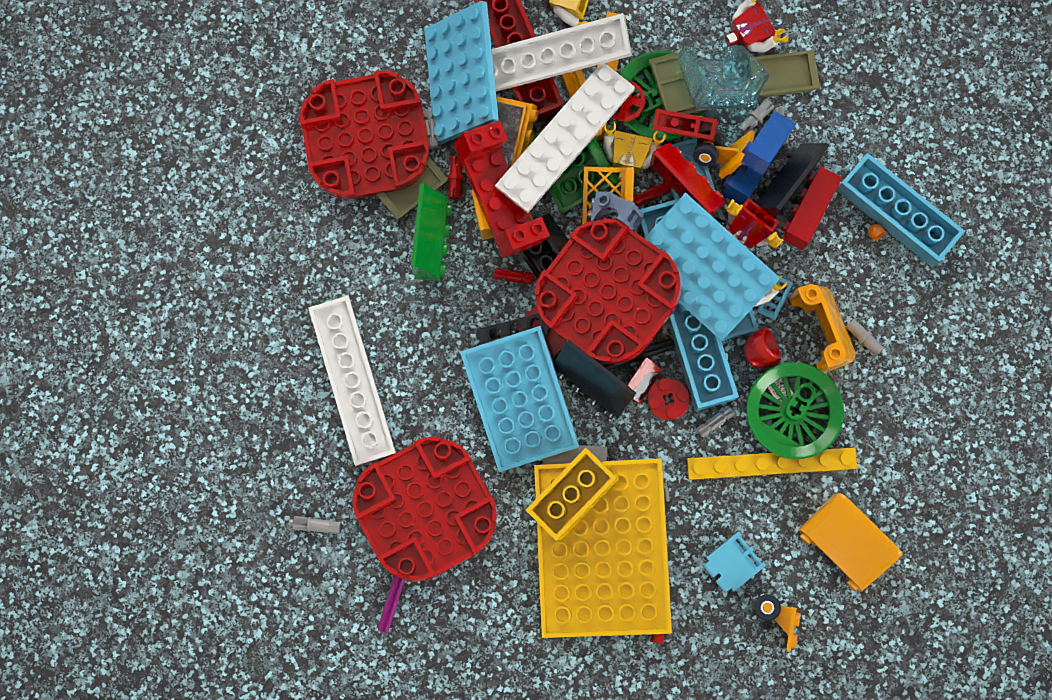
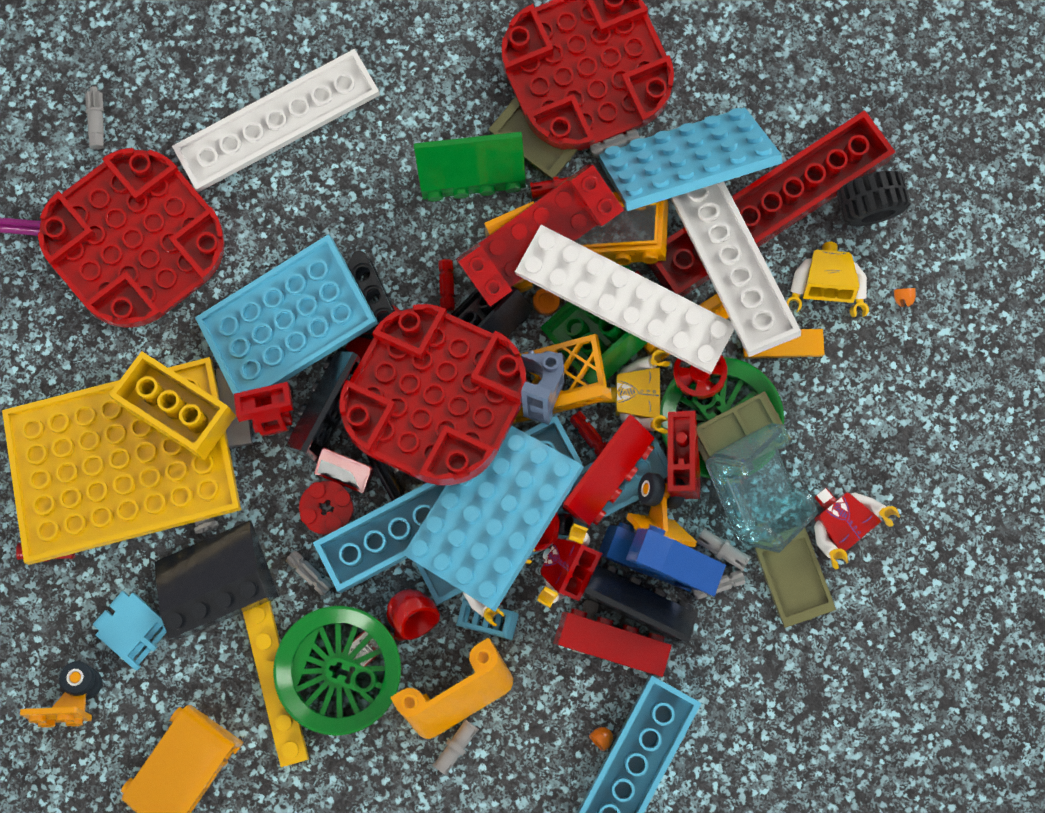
camera: 80 degrees right, 0 degrees up
none -> black slope [154,520,279,639]
none -> red tile [234,382,293,437]
none -> orange tile [533,288,559,316]

